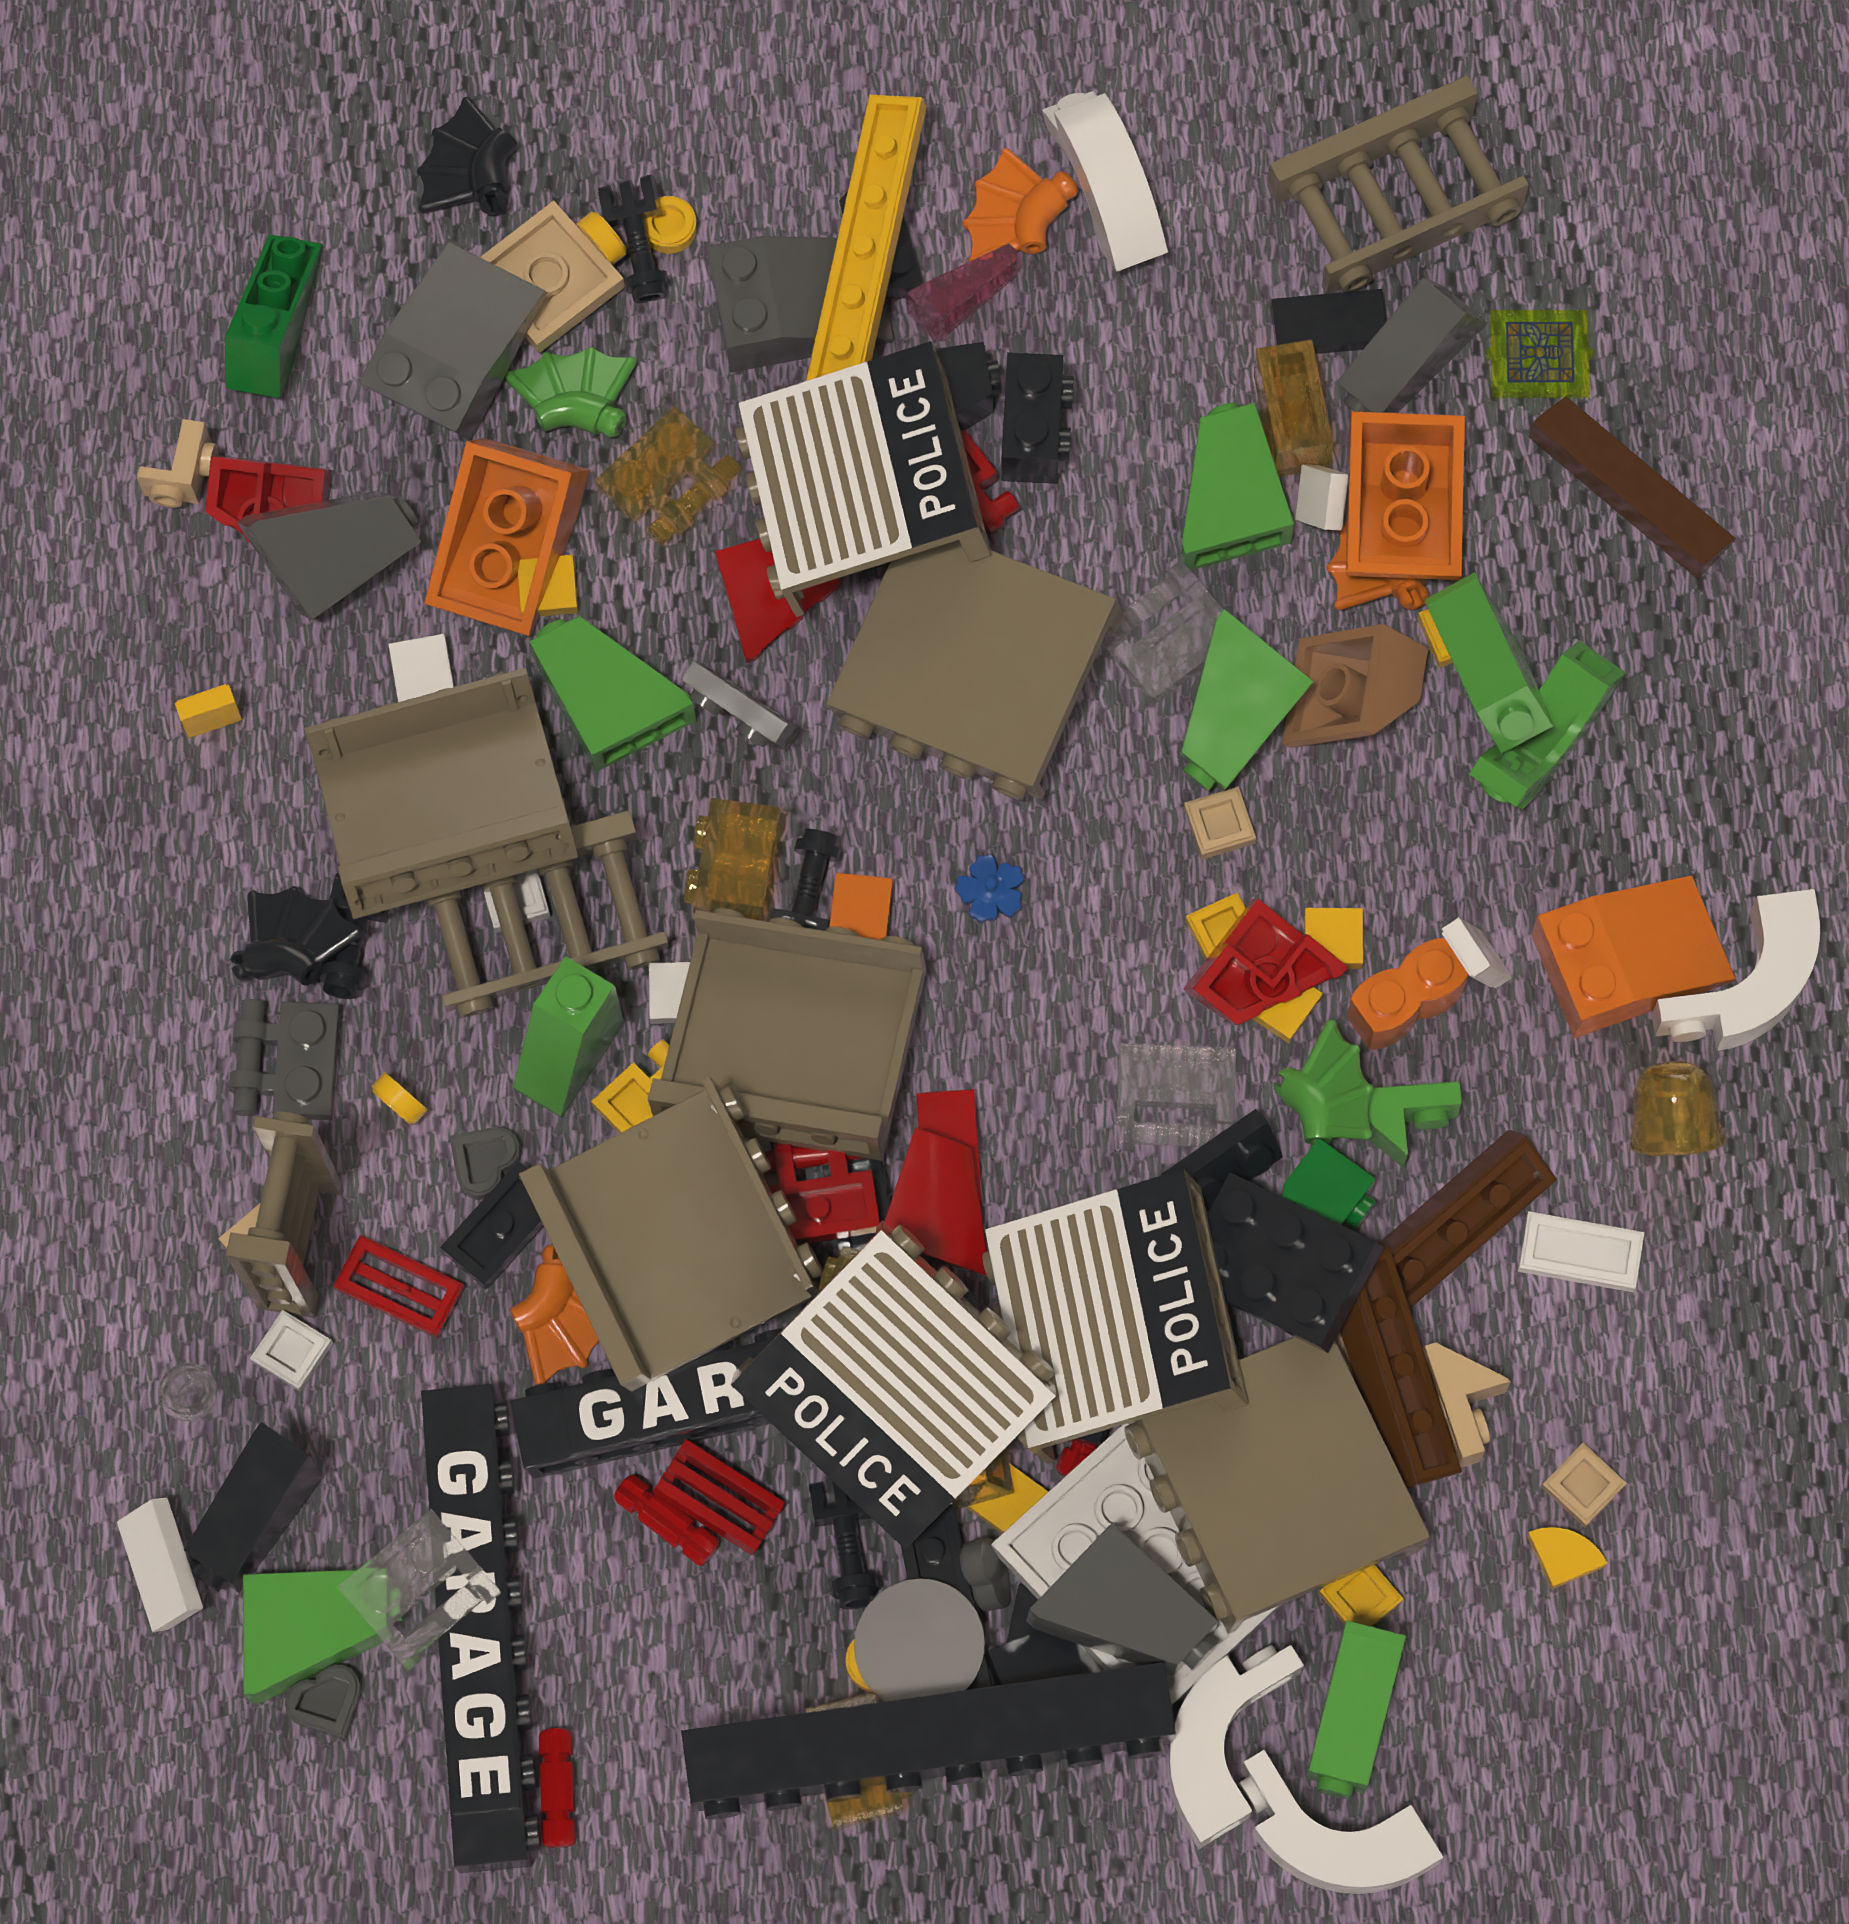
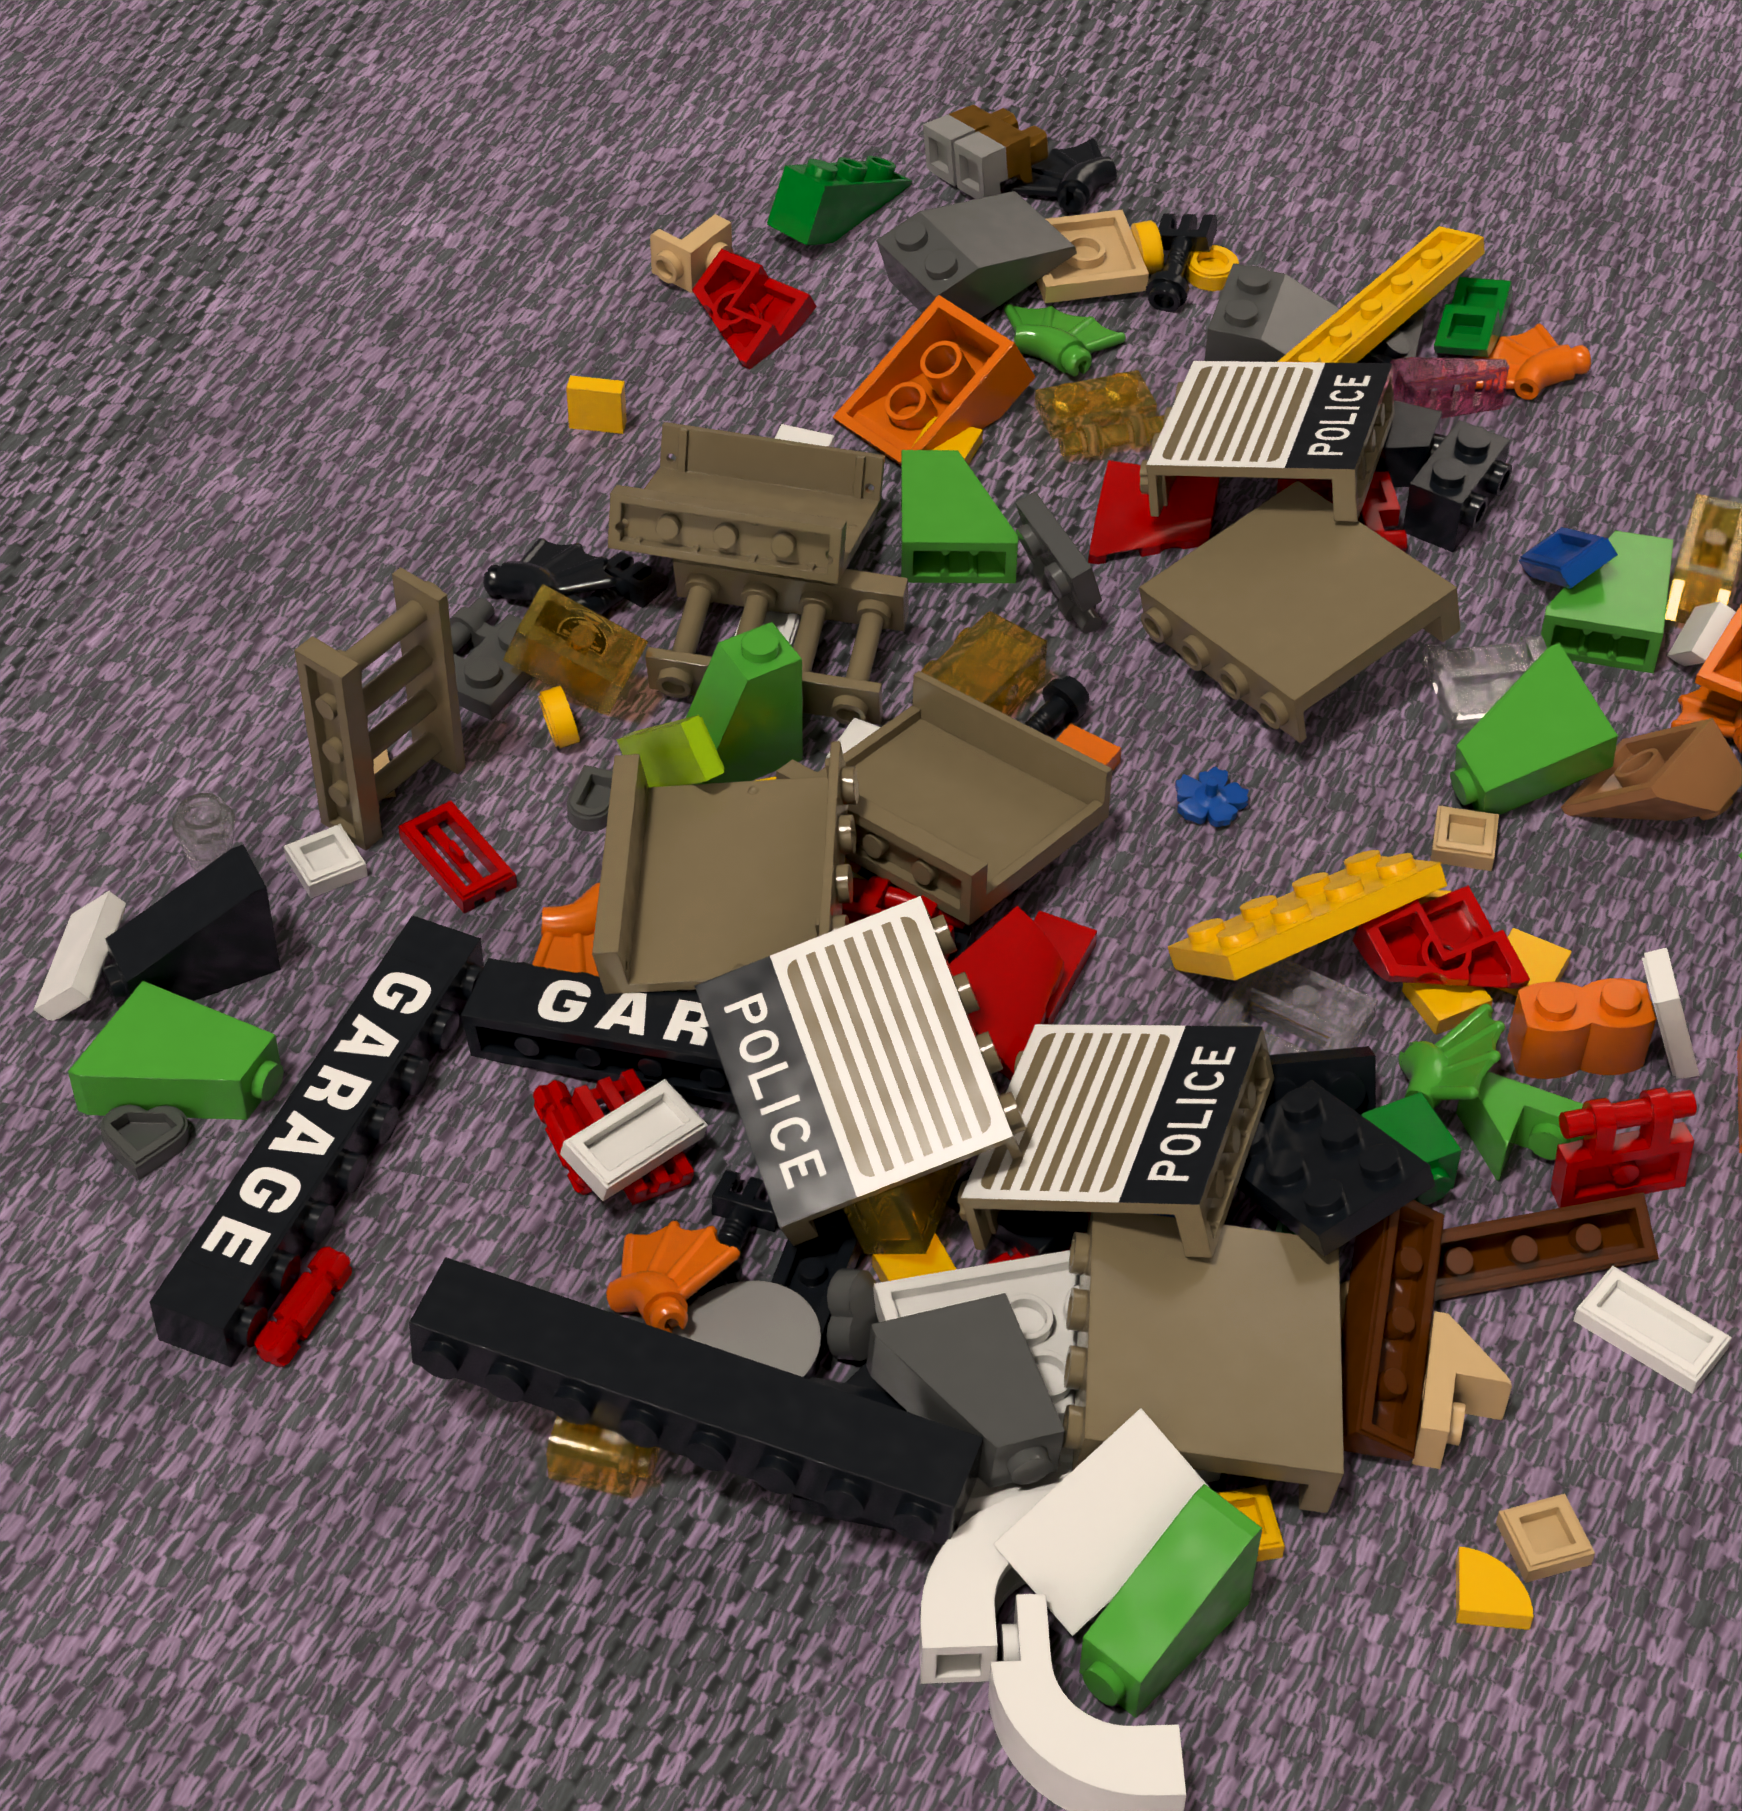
camera: 25 degrees right, 25 degrees down
dark grey slope [237,491,422,620] -> none
clear plate [338,1509,501,1671] -> none
black plate [440,1161,543,1290] -> none
white arch [1042,91,1168,272] -> none
none -> clear yellow brick [503,584,649,716]
none -> white tile [560,1079,708,1201]
none -> orange arm [606,1221,740,1333]
none -> lime tile [616,715,725,787]
none -> light grey hips [923,104,1048,199]
none -> white sticker [993,1408,1210,1636]
none -> yellow plate [1167,850,1447,981]
none -> green slope [1434,277,1513,357]
none -> blue tile [1519,527,1618,589]
none -> red plate [1550,1087,1697,1208]

